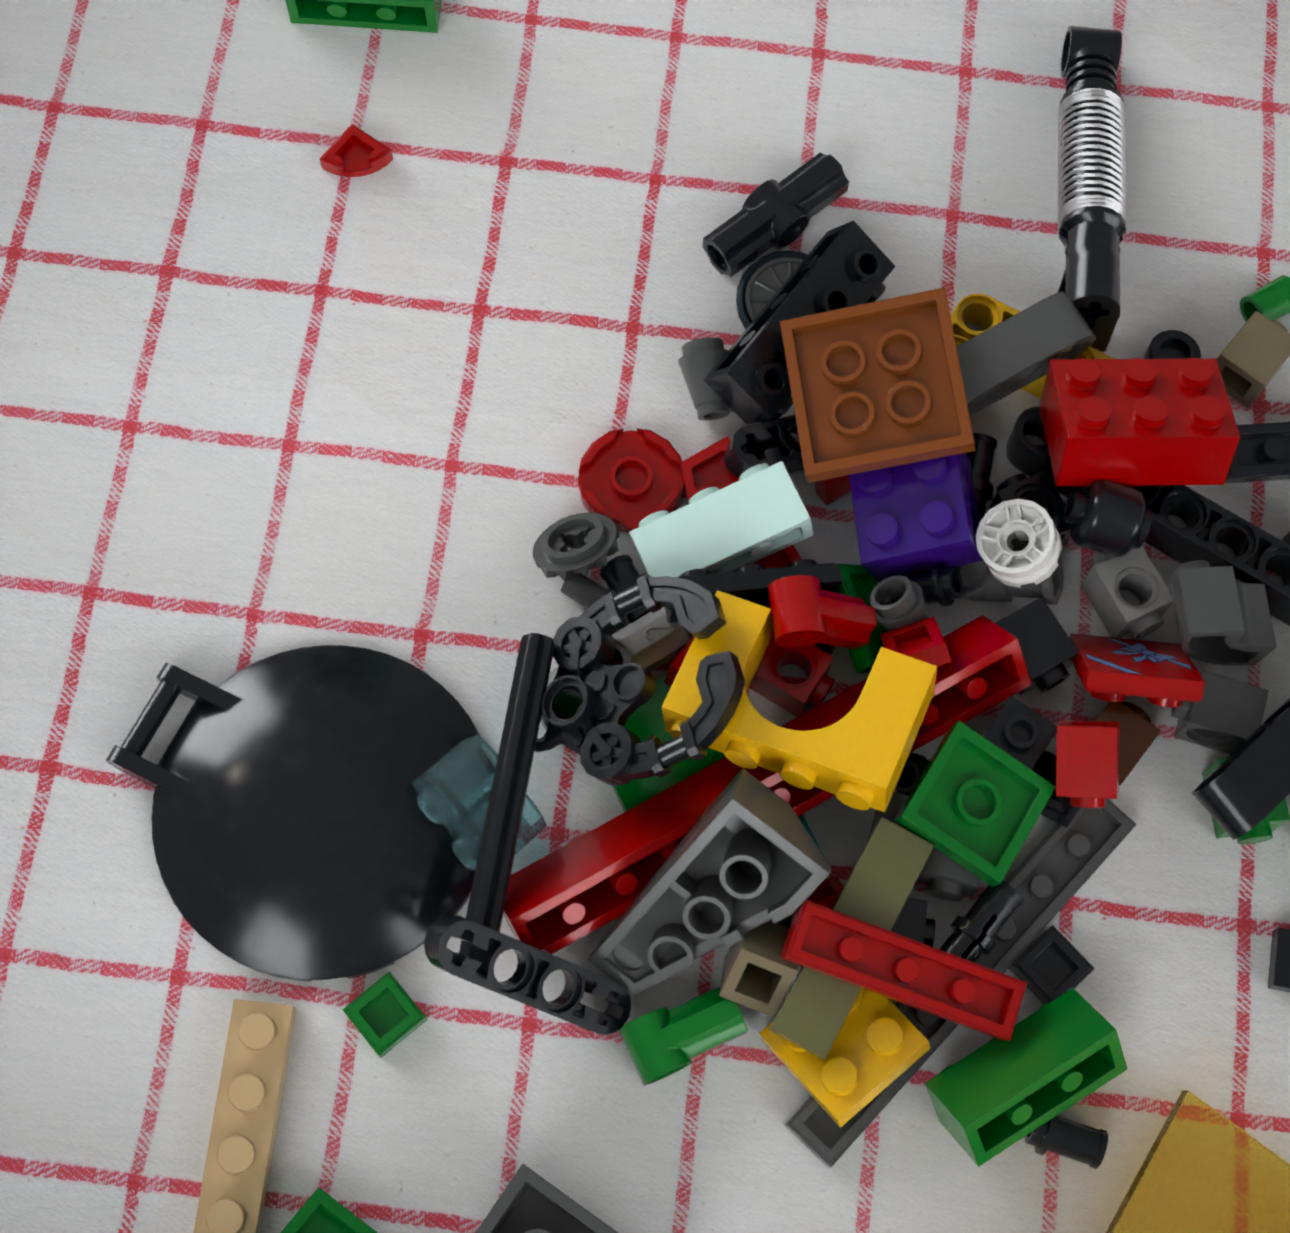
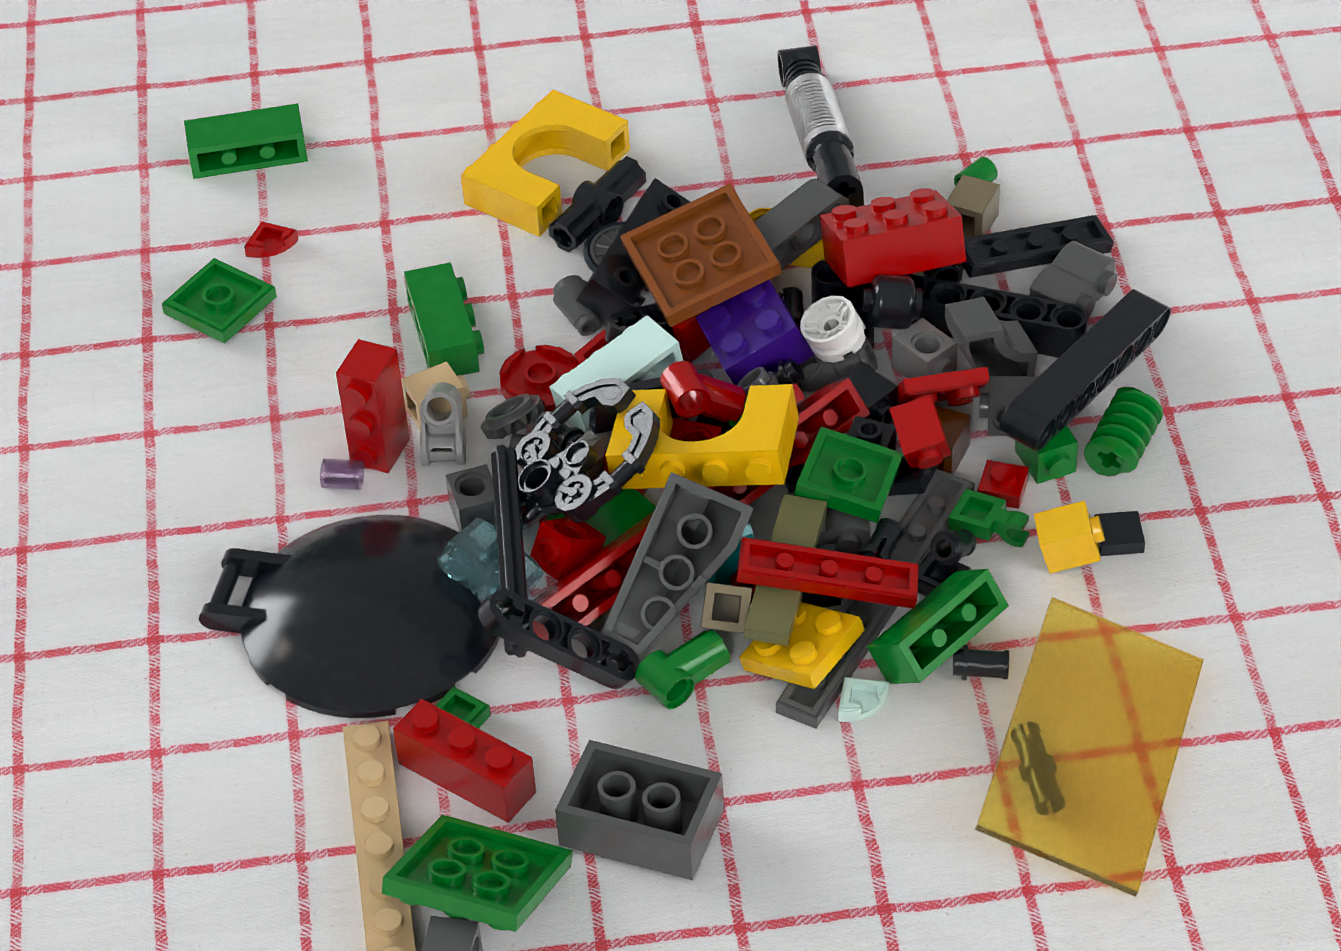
camera: 10 degrees left, 25 degrees down
none -> green plate [161,258,277,344]
none -> clear purple hinge [320,458,364,490]
none -> red brick [336,339,410,474]
none -> red brick [393,698,536,823]
none -> tan brick [401,362,470,431]
none -> green brick [404,262,485,376]
none -> light grey piece [420,382,466,466]
none -> dark grey brick [445,464,496,538]
none -> yellow arch [461,89,630,237]
none -> red brick [528,517,606,581]
none -> light aqua tile [838,677,890,722]
none -> black pin [930,529,976,565]
none -> green plate [948,489,1030,547]
none -> red plate [977,460,1029,509]
none -> yellow brick [1034,500,1105,574]

